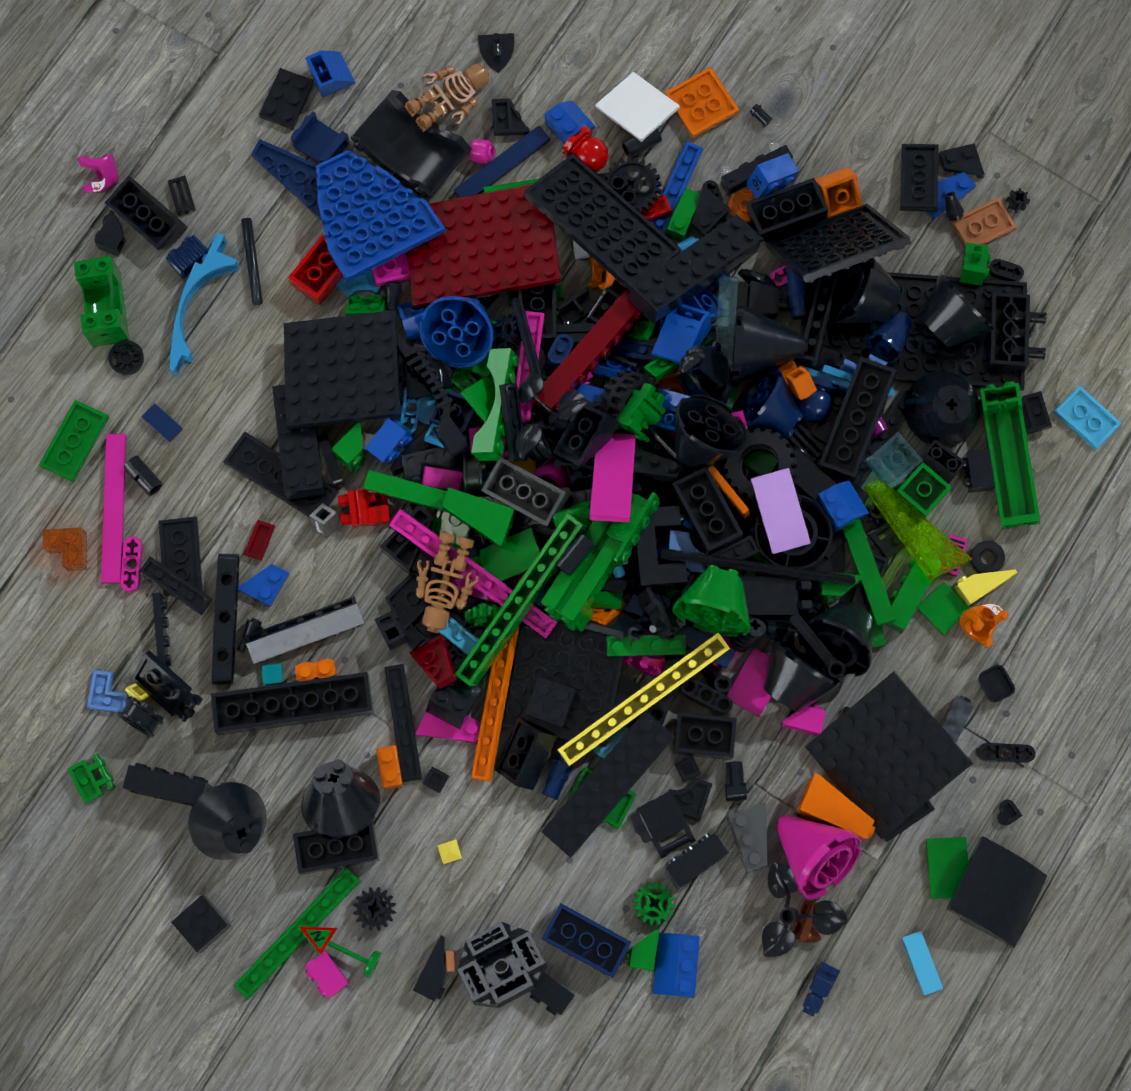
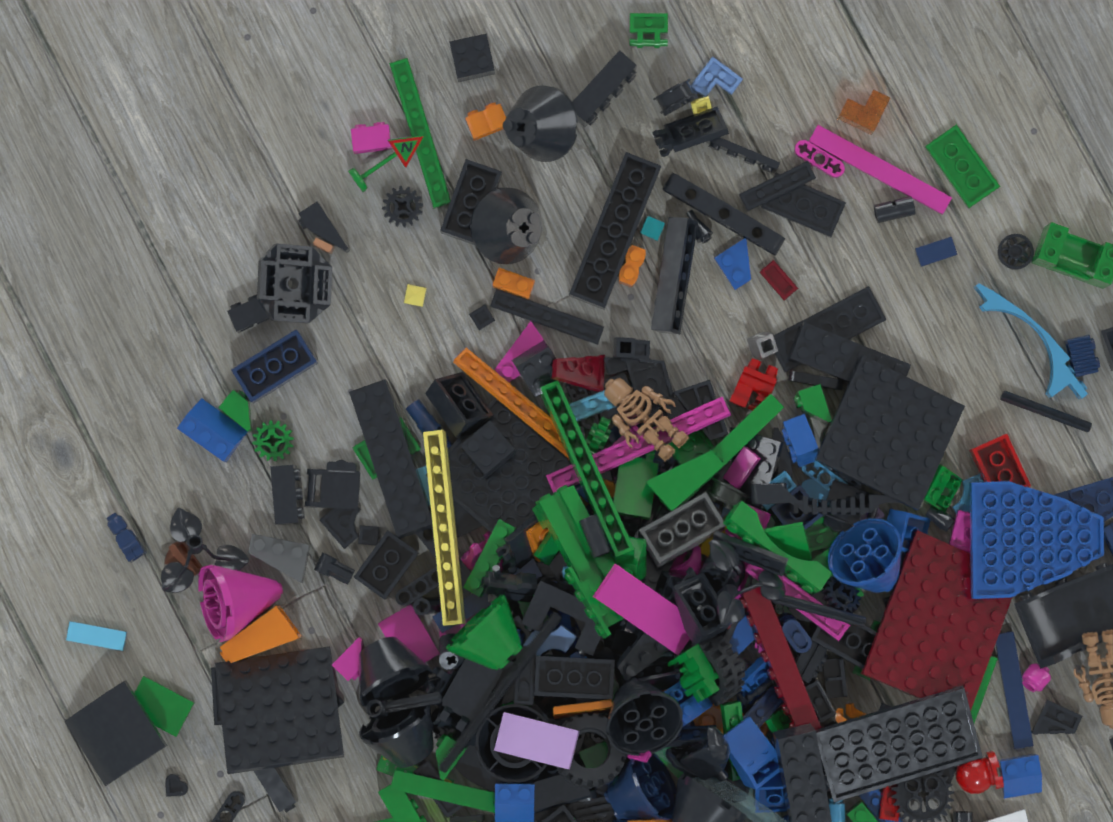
camera: 125 degrees right, 10 degrees up
none -> orange brick [465,102,506,141]

